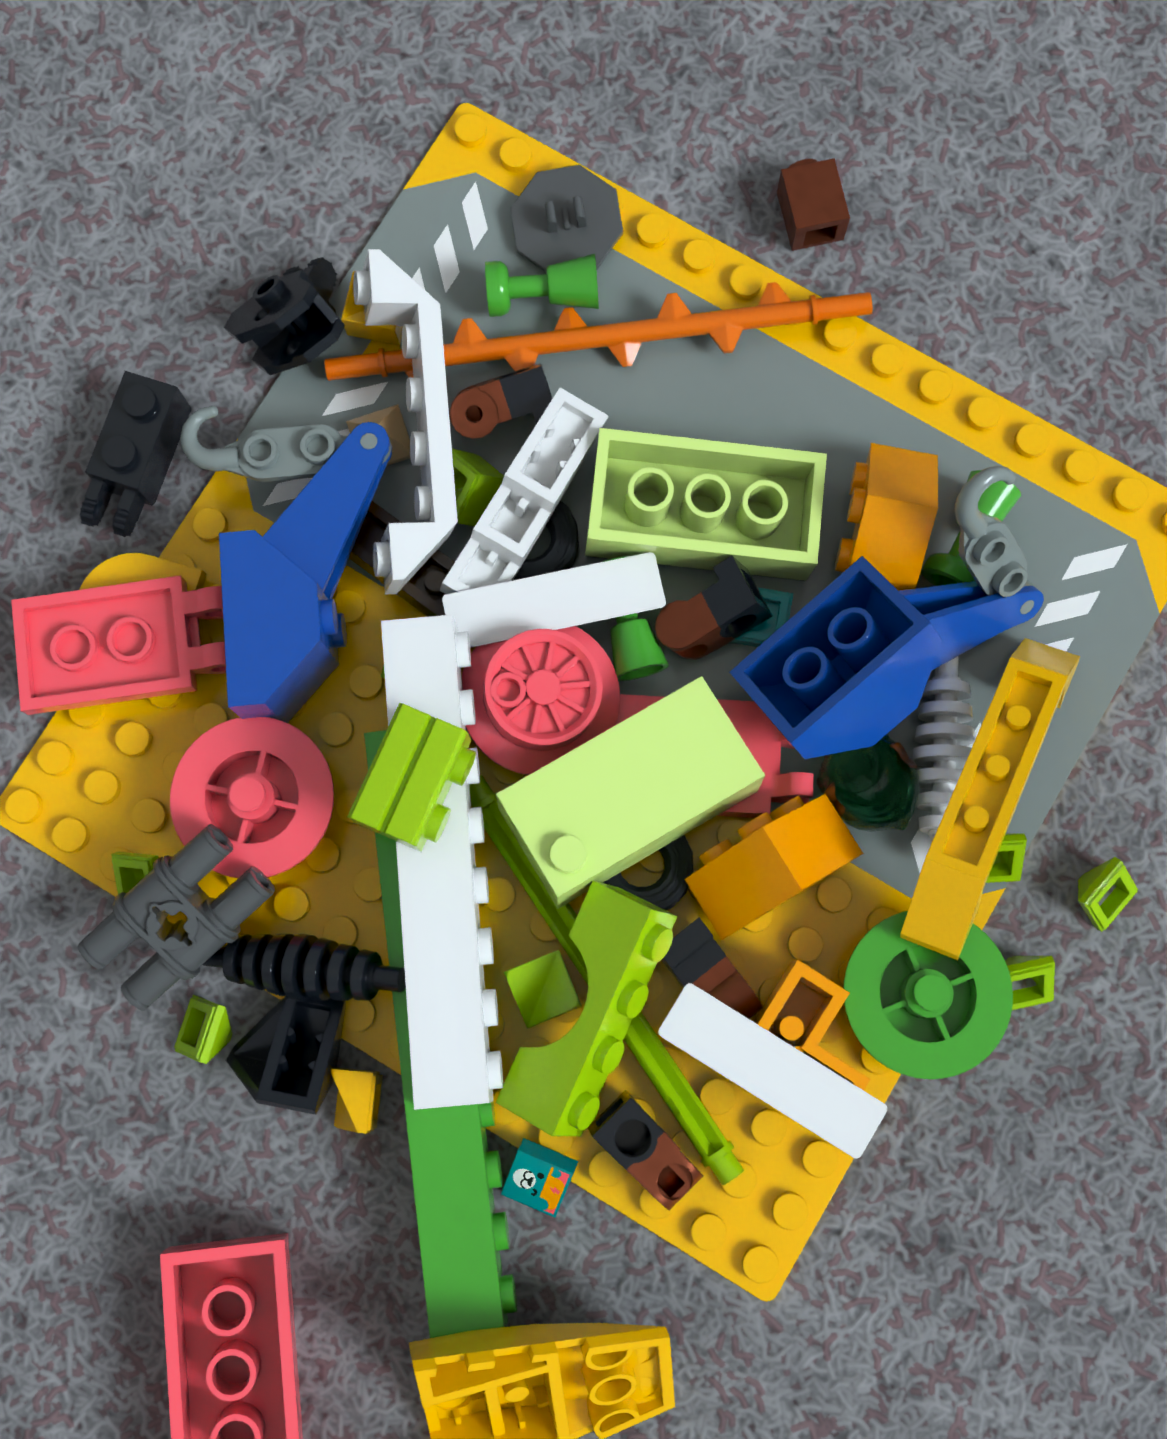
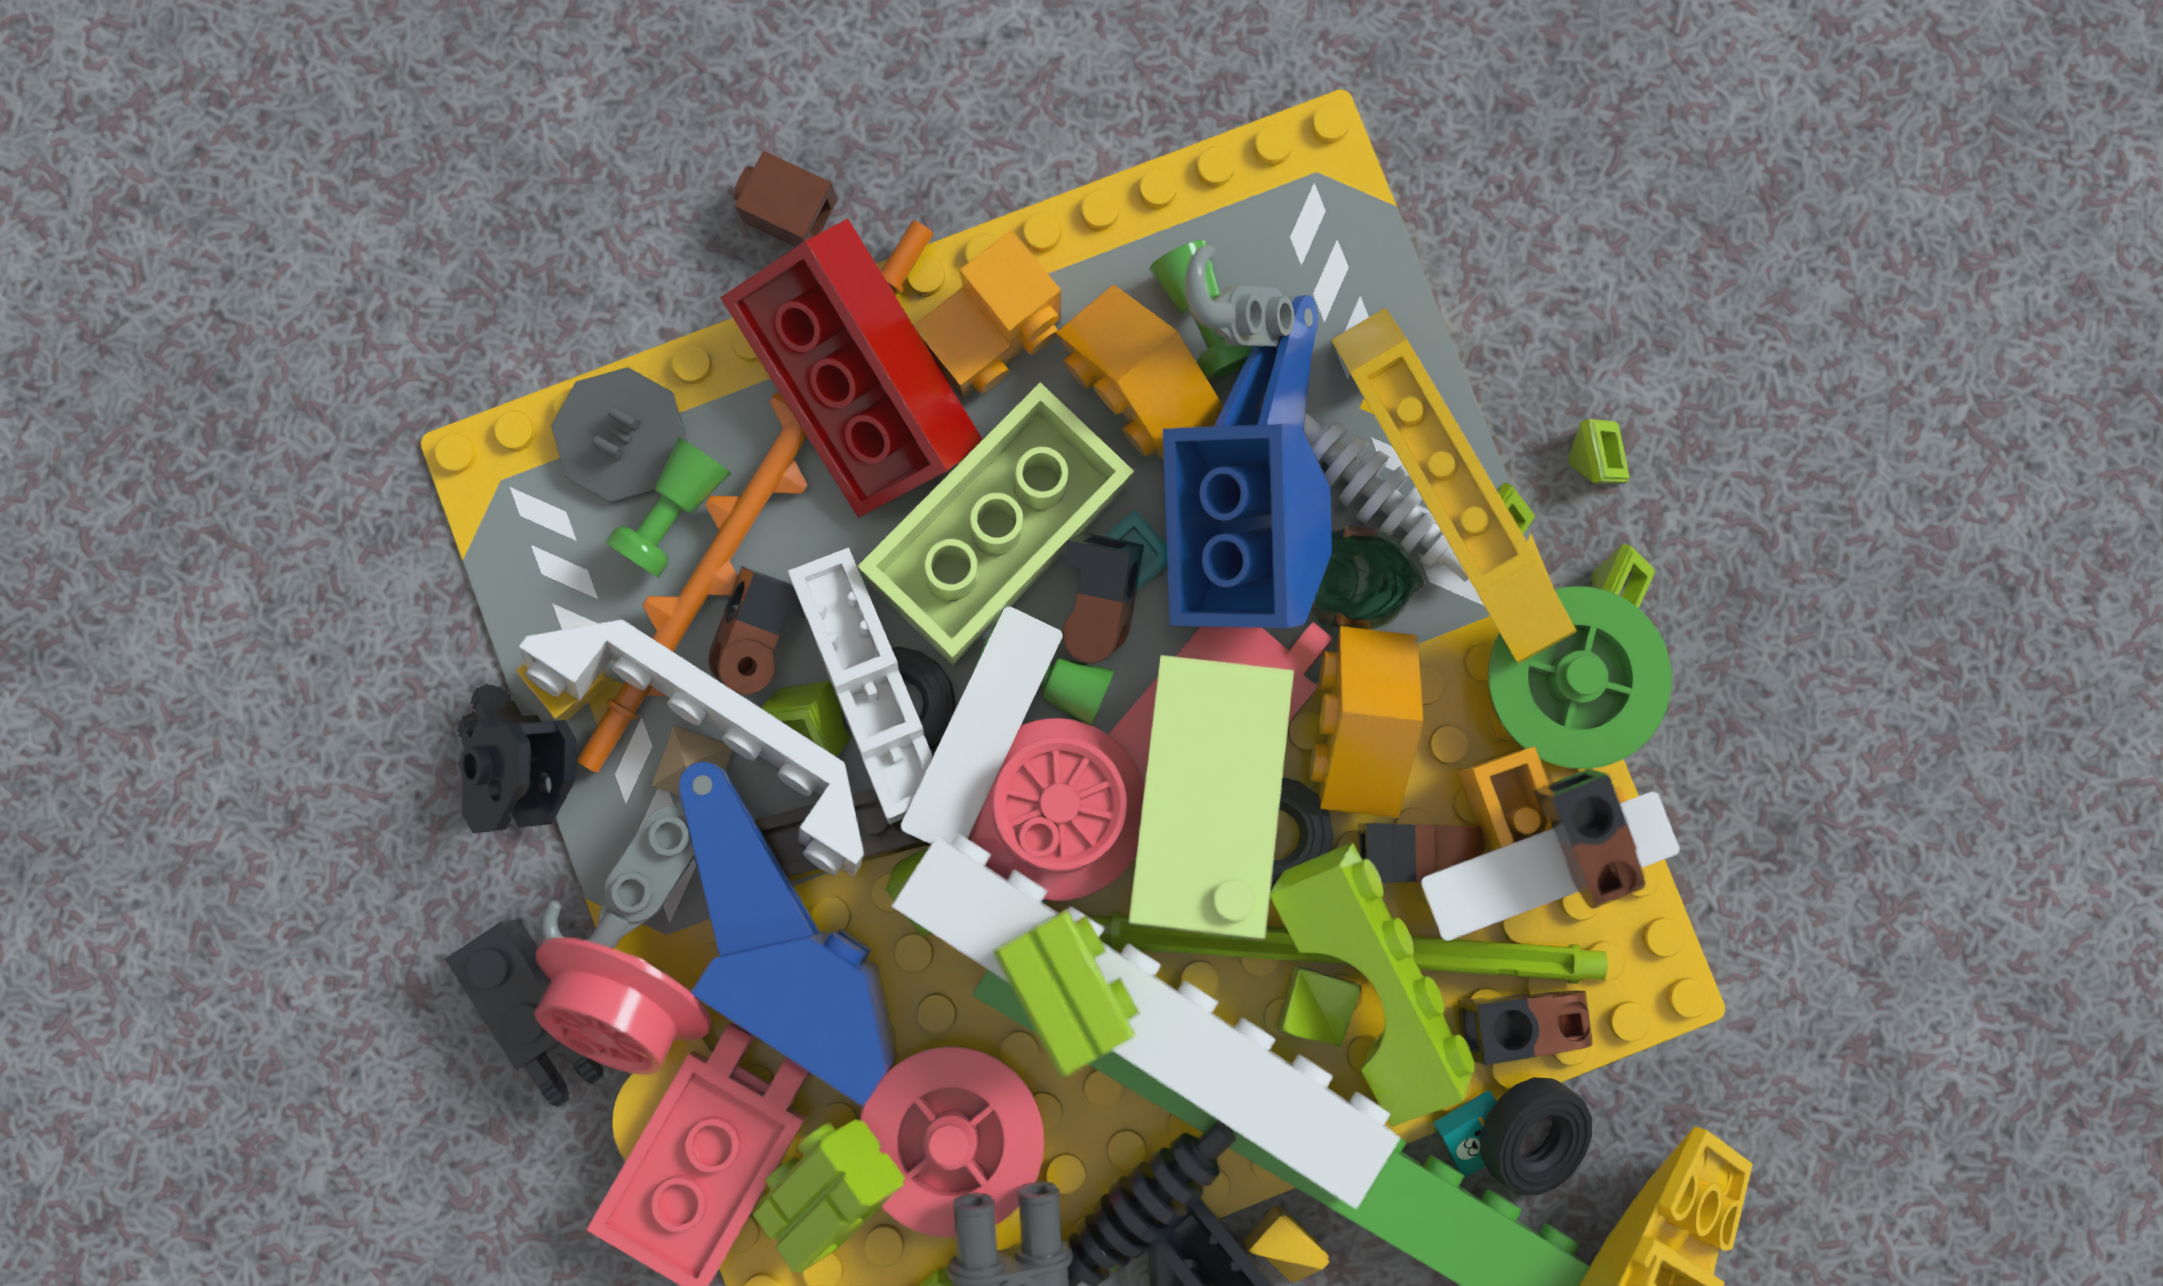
camera: 60 degrees left, 5 degrees up
none -> coral wheel [535,937,711,1075]
none -> red slope [720,218,983,518]
none -> lime brick [753,1119,905,1274]
none -> light orange brick [913,229,1061,398]
none -> black tyre [1480,1077,1592,1195]
none -> leg [1533,769,1645,909]

